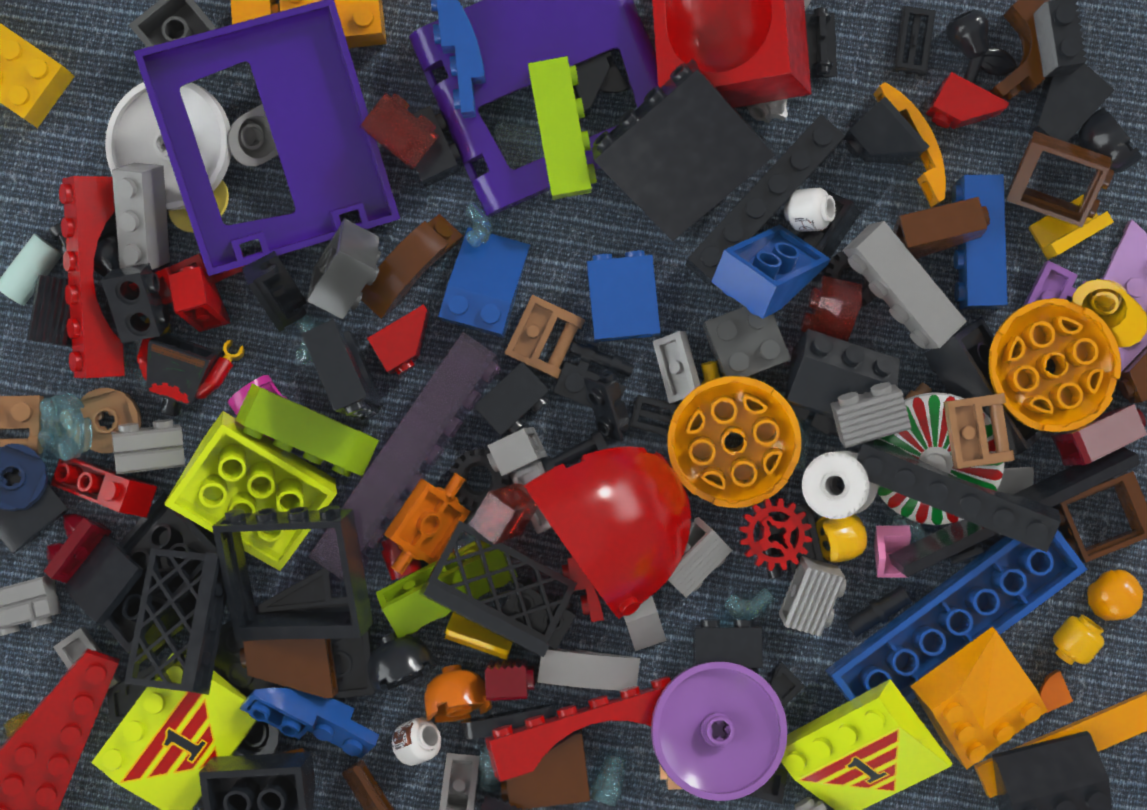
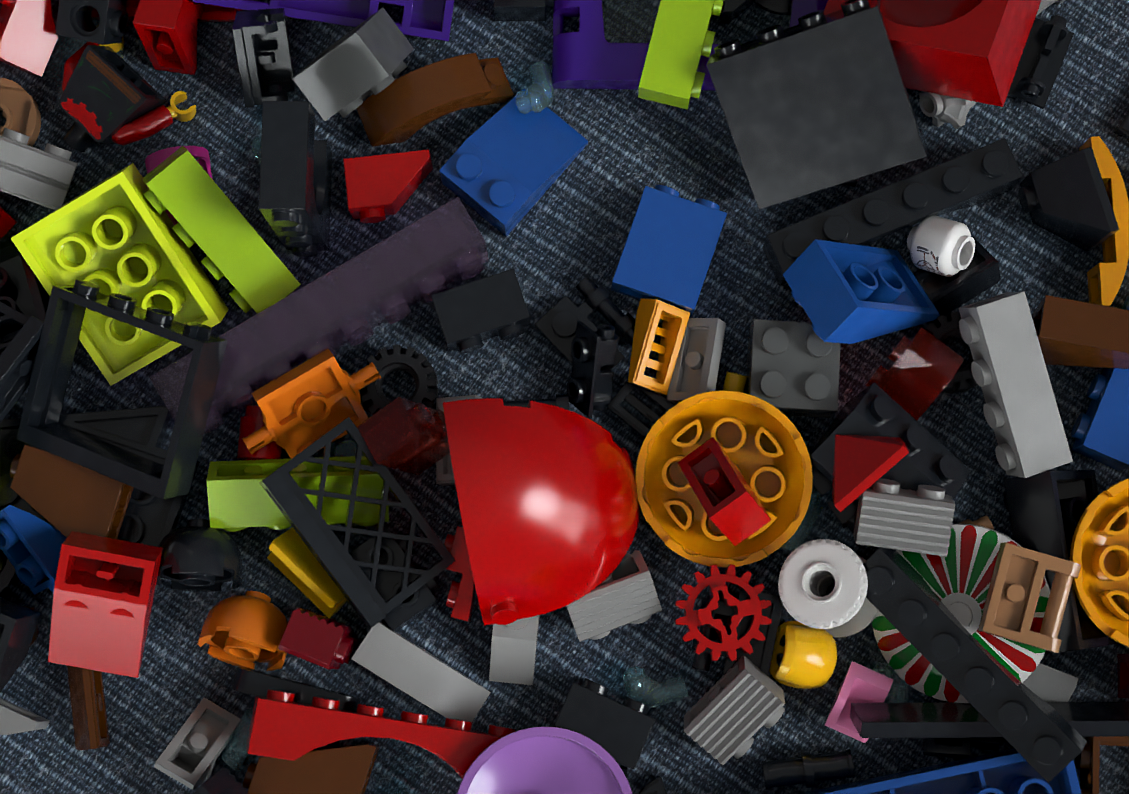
camera: 25 degrees right, 5 degrees down
white head [391,717,441,766] -> none
light grey slope [487,427,547,476] -> none
medium nougat plate [504,295,585,379] -> none
none -> red slope [48,531,163,678]
none -> light orange slope [628,298,690,395]
none -> red slope [677,437,771,546]
none -> red slope [832,434,909,512]

